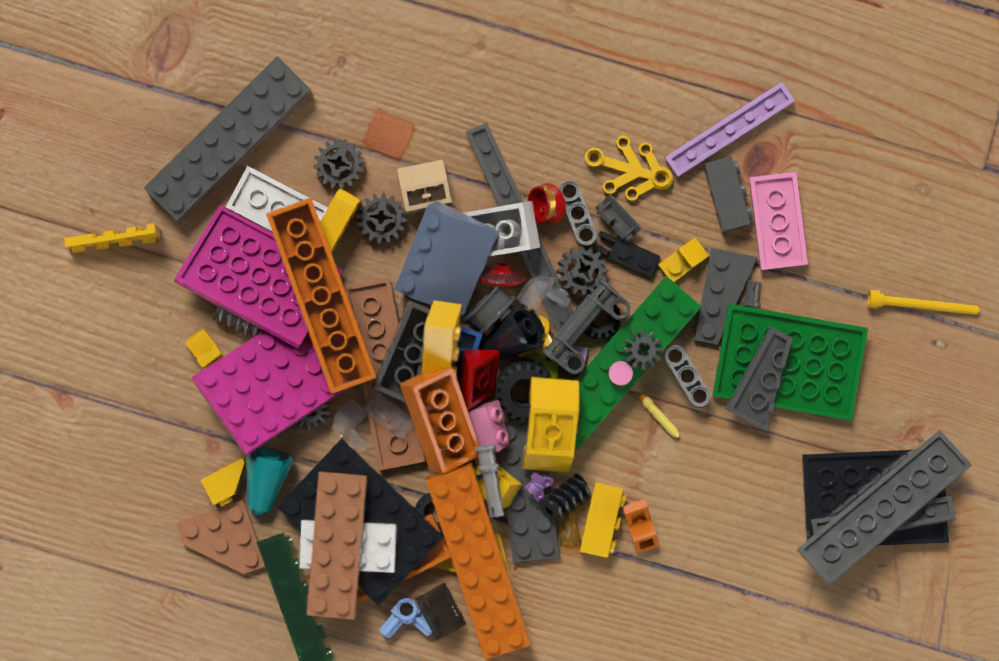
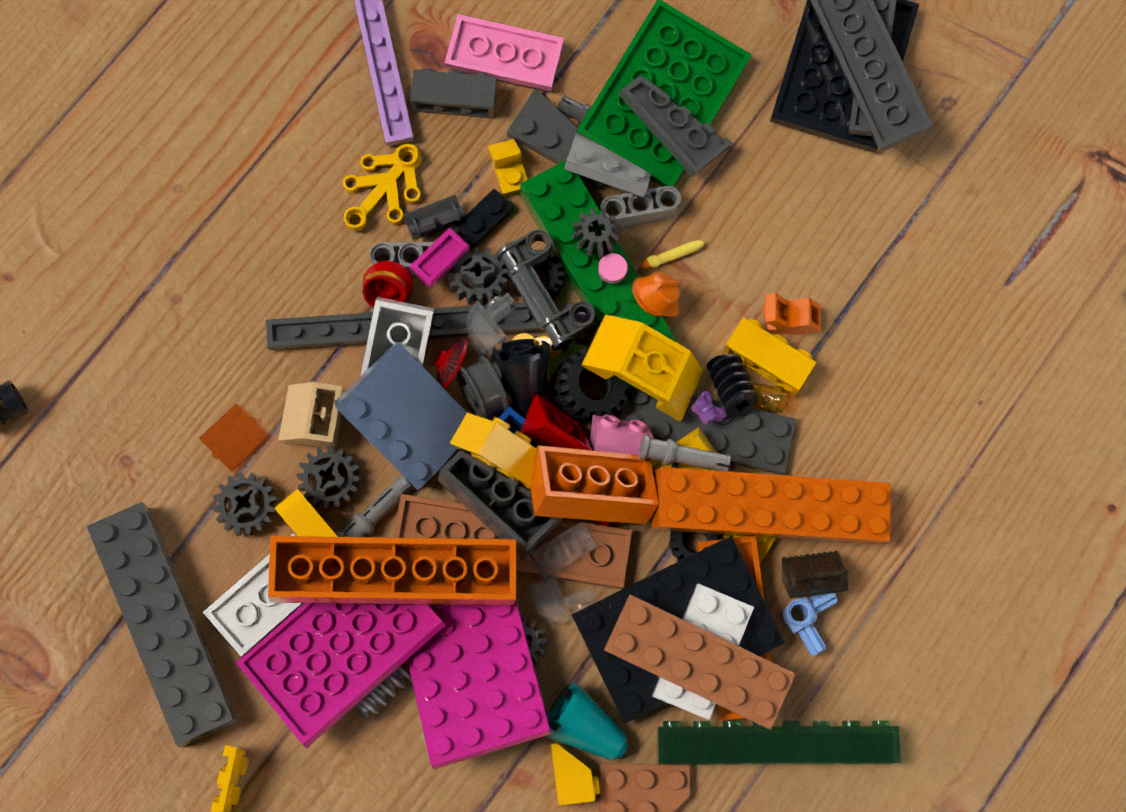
camera: 75 degrees left, 10 degrees down
yellow brick [185,327,225,368] -> none
none -> light grey pin [335,476,413,537]
none -> dark pink tile [409,228,470,288]
none -> light grey wing [564,133,651,197]
none -> orange piece [632,272,680,317]

